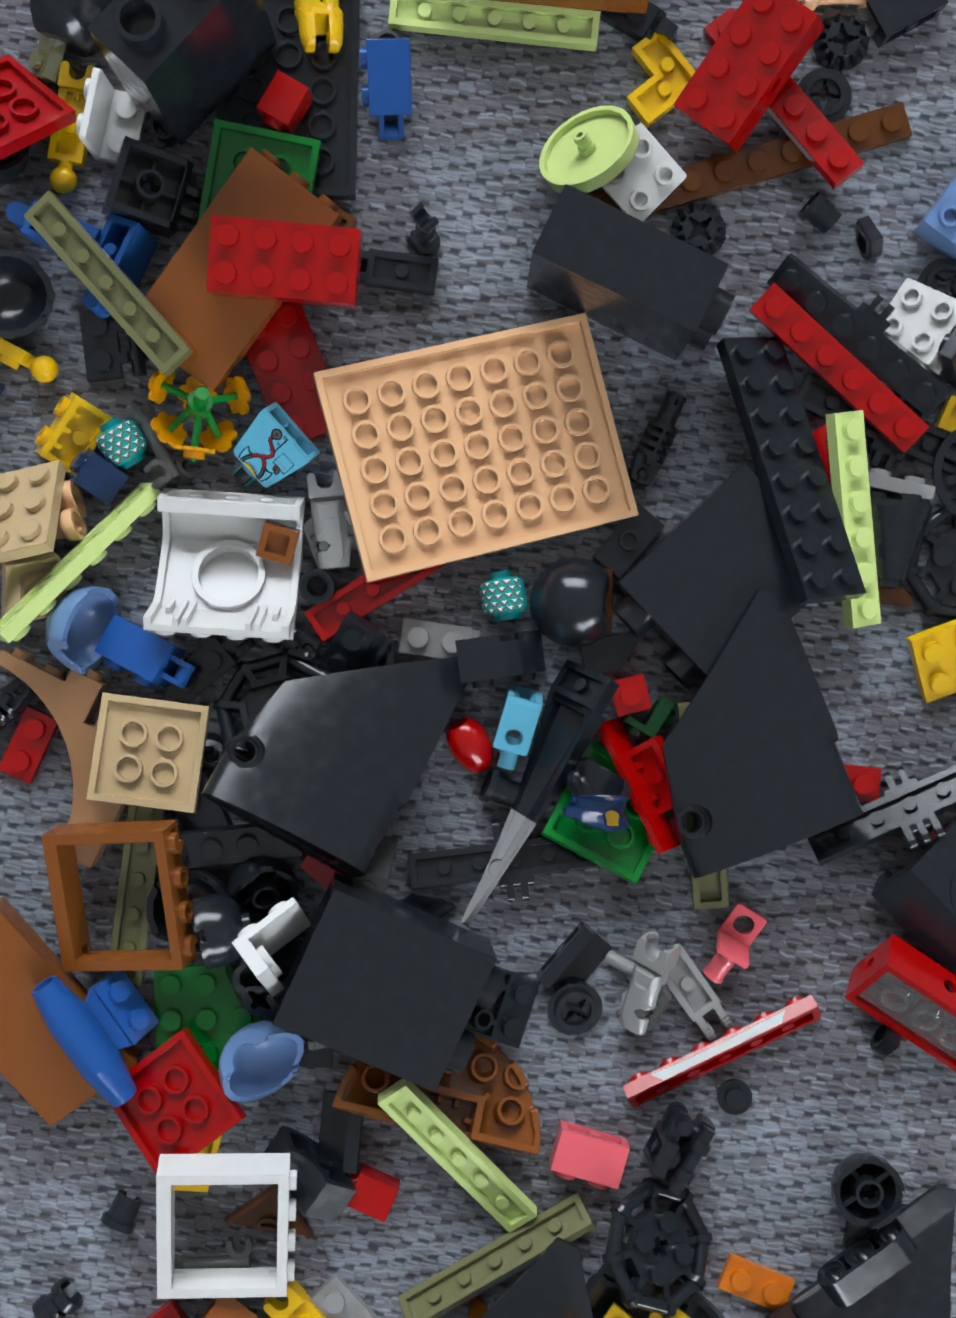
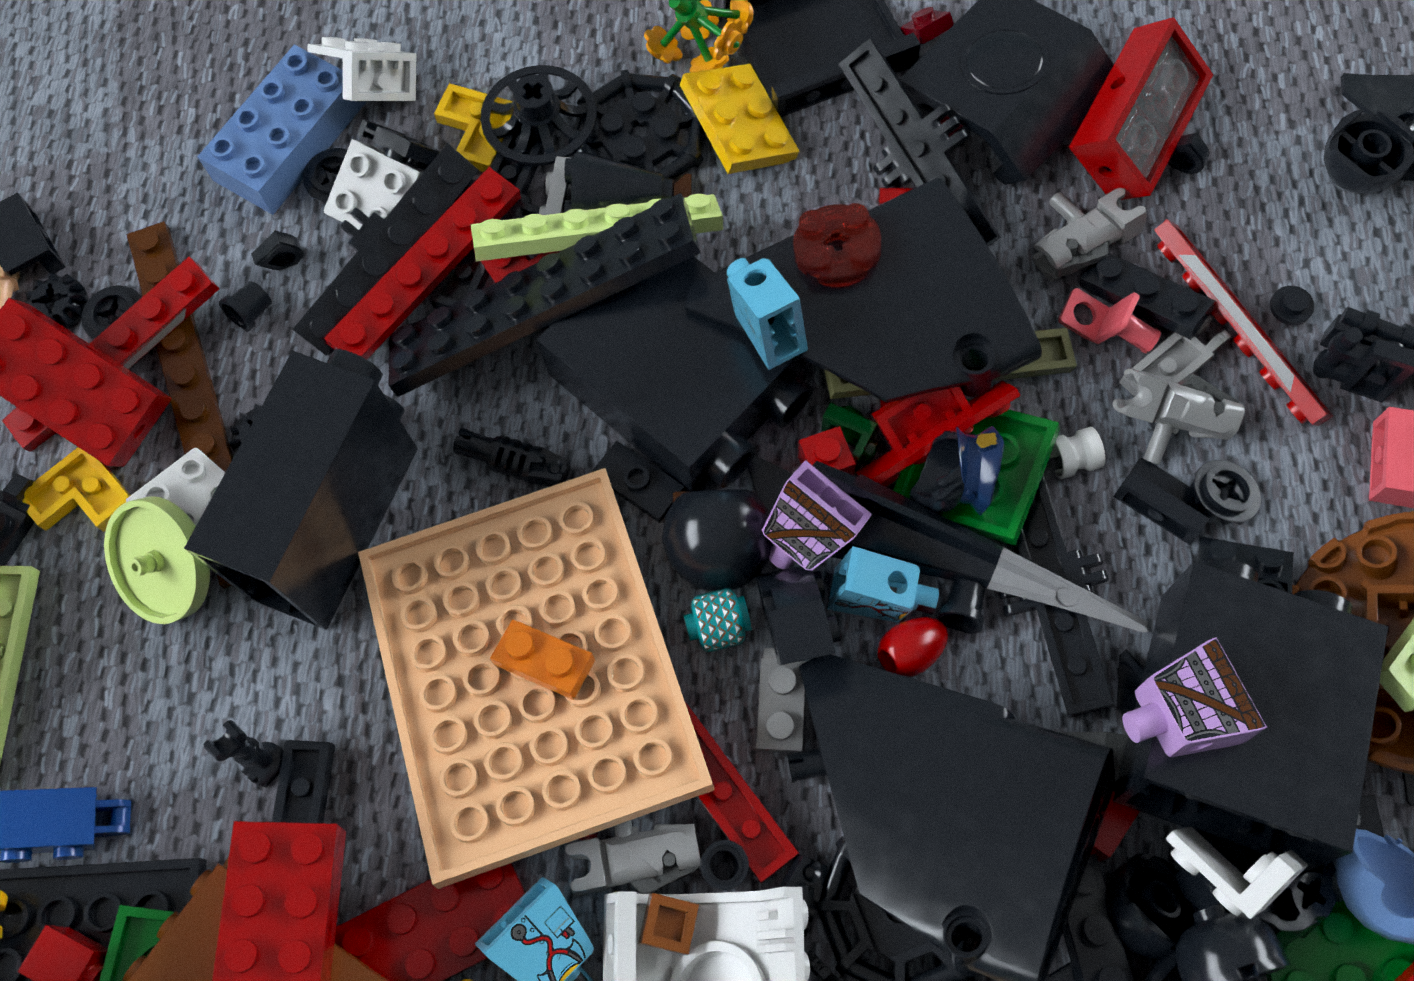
camera: 90 degrees left, 20 degrees down
black plate [318,610,394,673] -> none
none -> orange plate [490,619,595,700]
none -> medium azure torso [727,258,808,370]
none -> torso [762,460,872,571]
none -> clear red plate [793,203,881,287]
none -> light grey piece [1032,188,1147,282]
none -> white wheel [1050,427,1106,479]
none -> black plate [1079,253,1215,340]
none -> torso [1122,637,1267,757]

